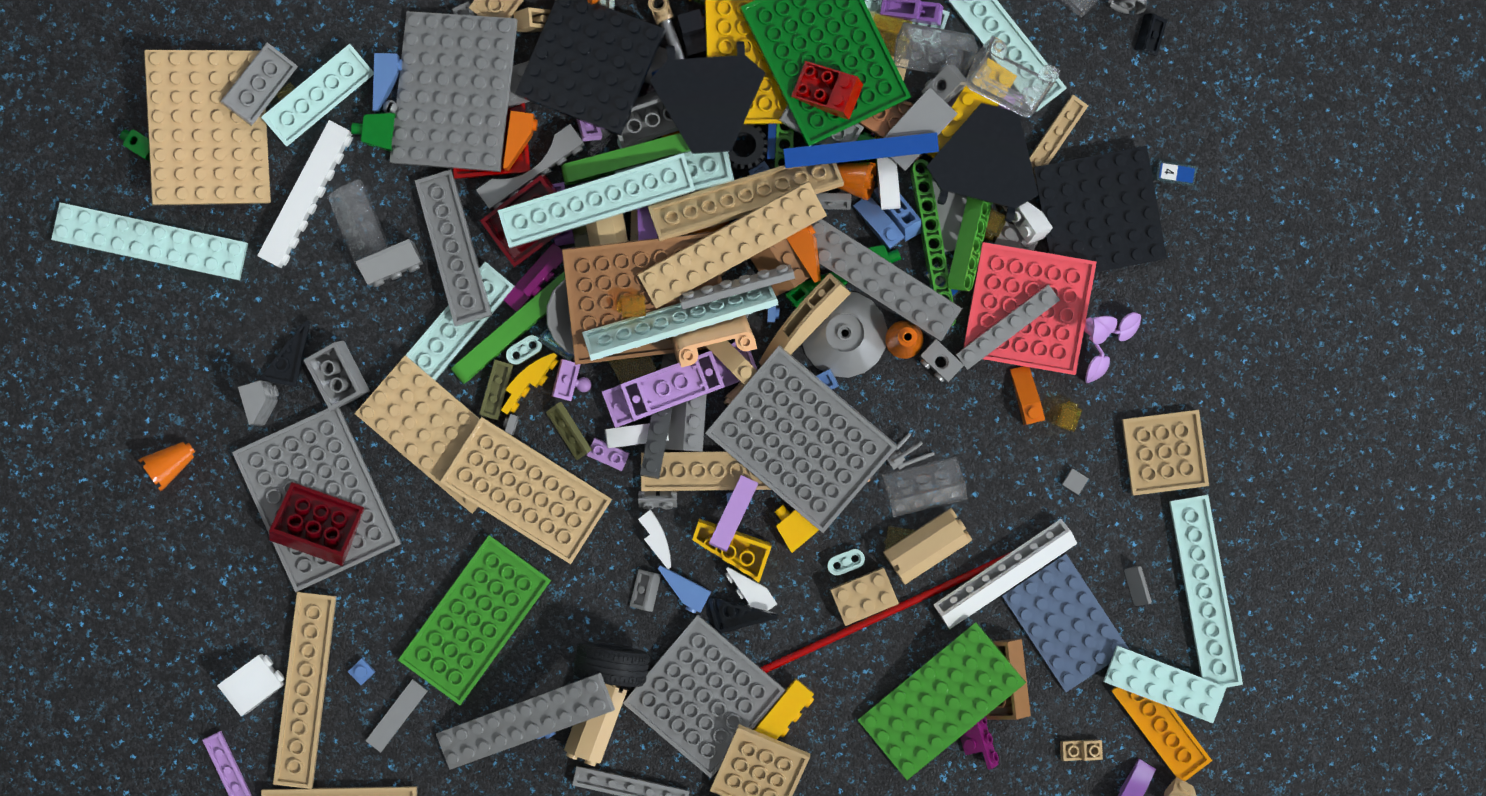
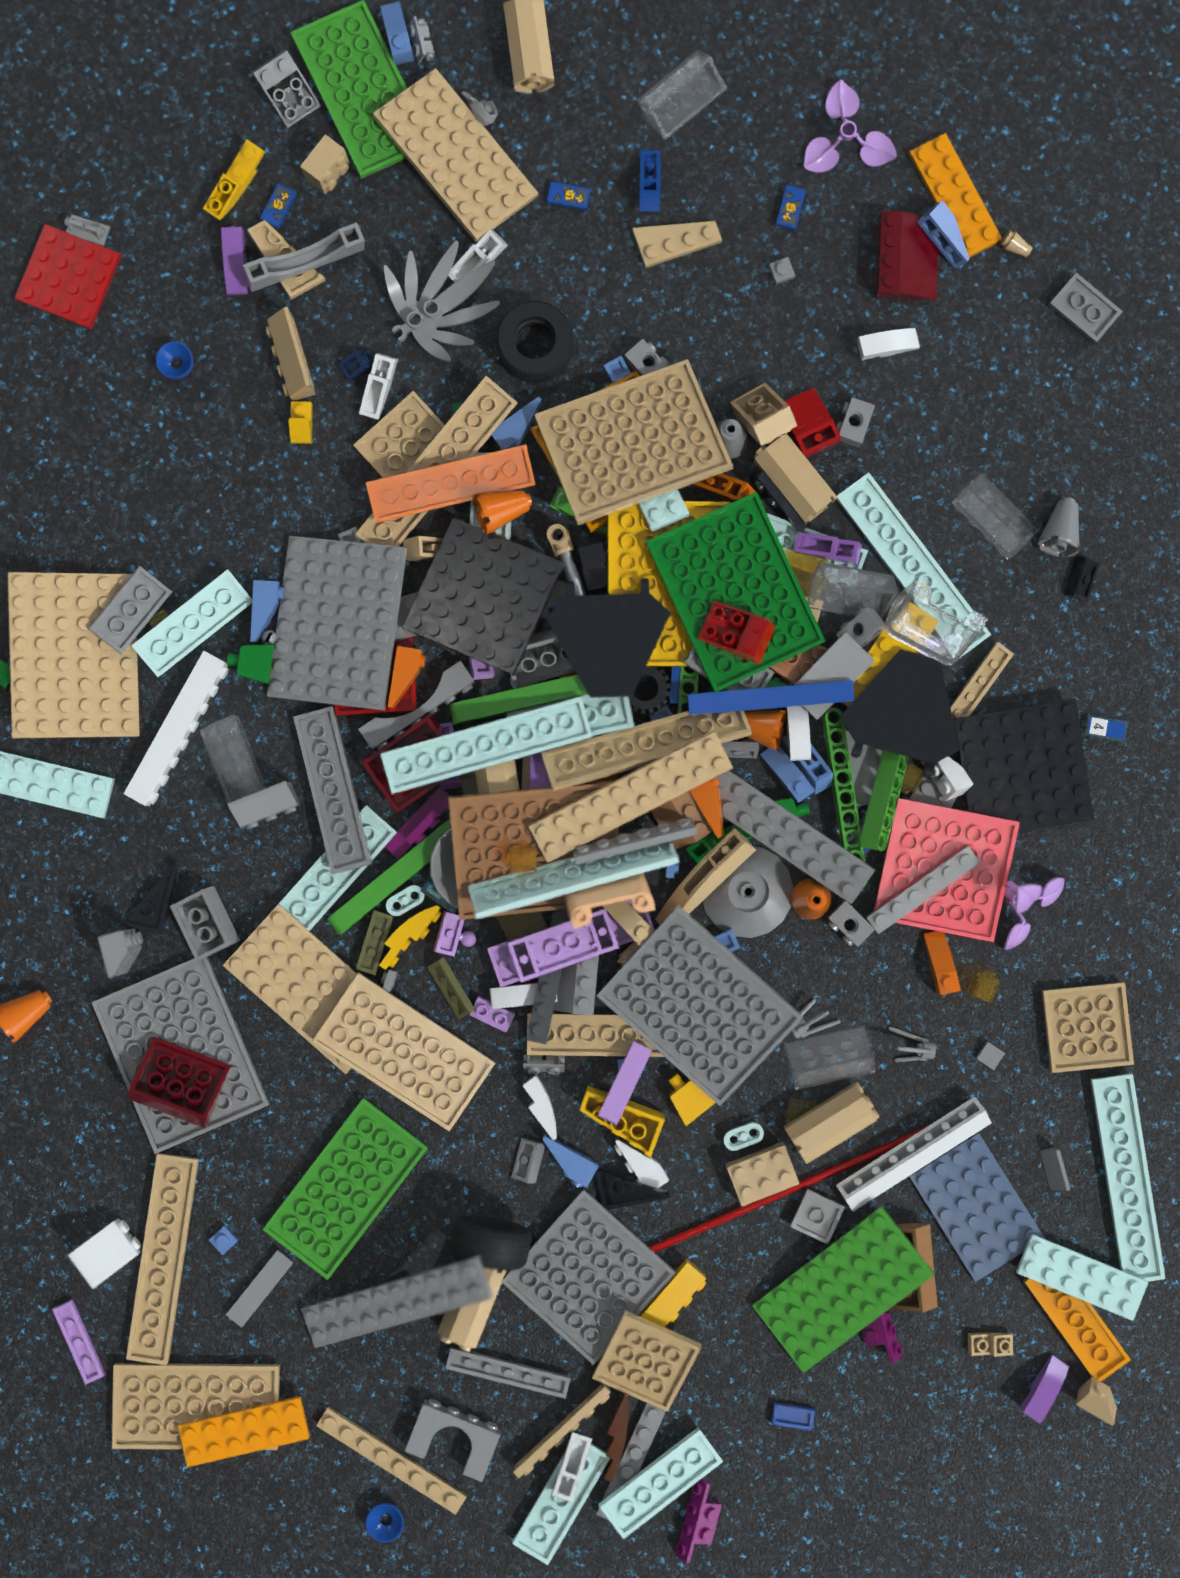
camera: 10 degrees right, 0 degrees up
none -> light grey plate [790,1188,845,1245]
none -> light grey plant [888,1026,936,1062]

